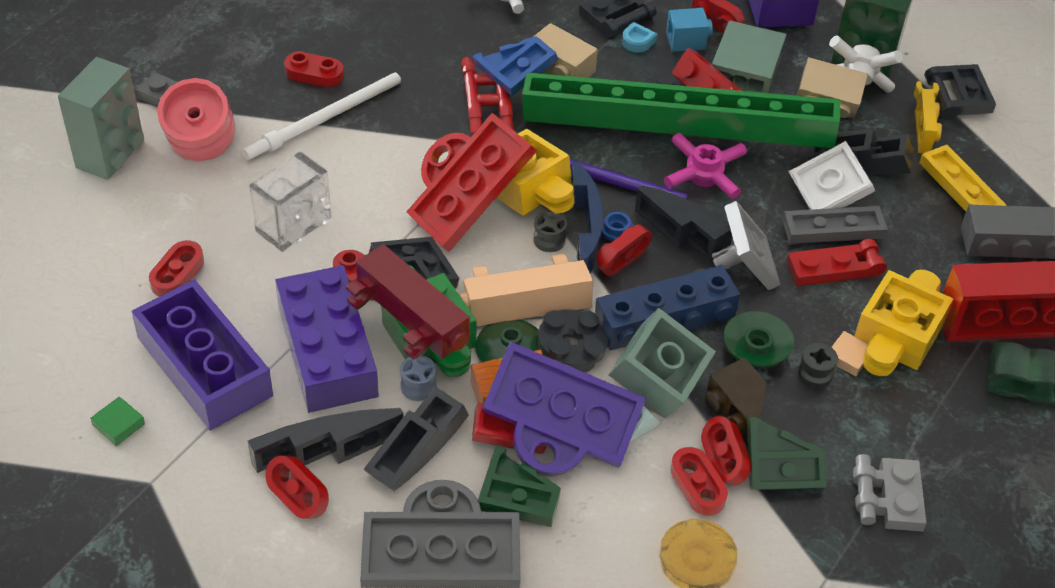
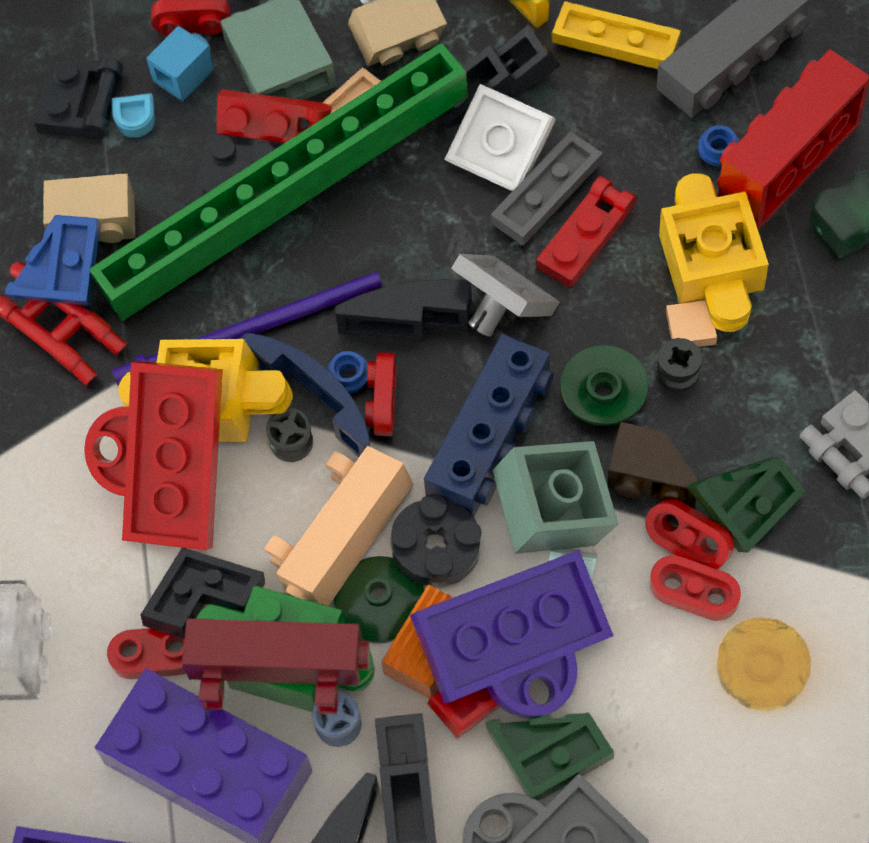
camera: 35 degrees left, 15 degrees up
dark pink bar [664,133,747,200] -> none

